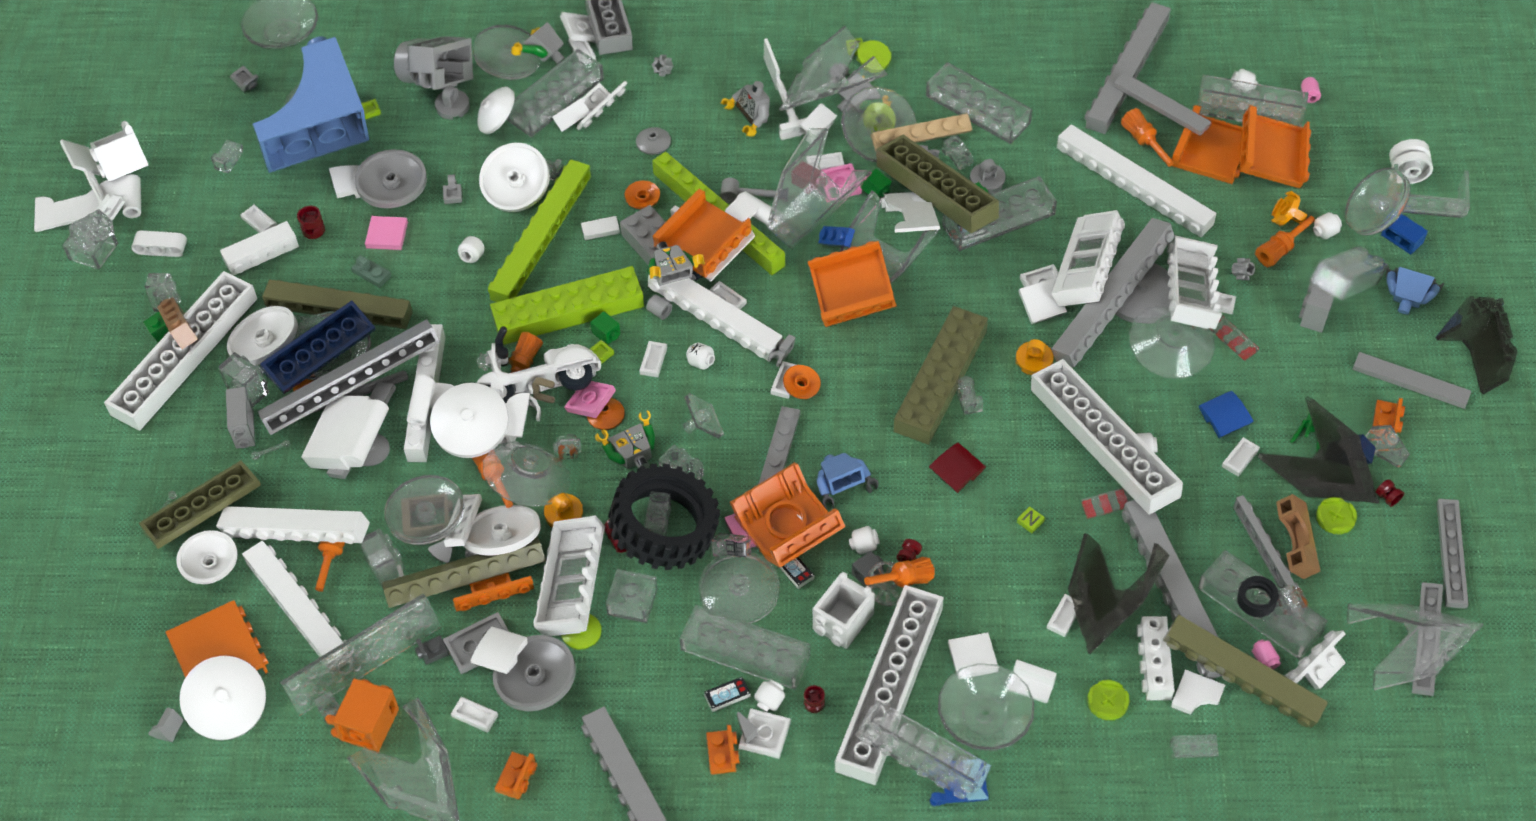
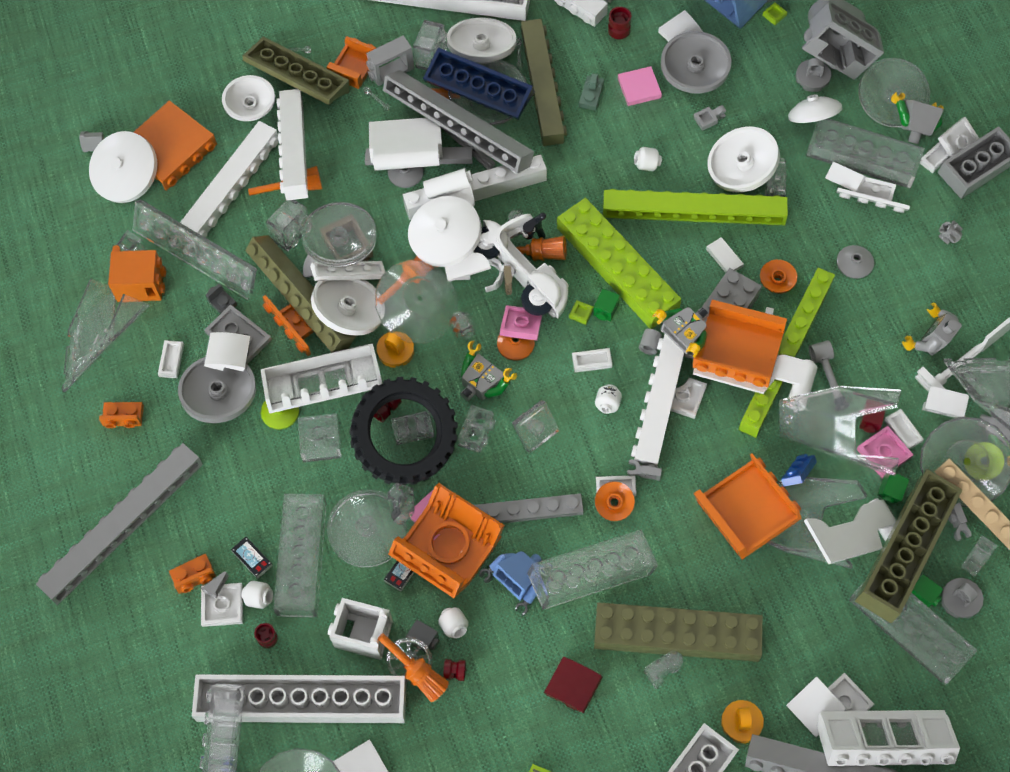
camera: 70 degrees right, 10 degrees up
none -> orange panel [327,36,376,89]
none -> clear brick [527,530,658,610]

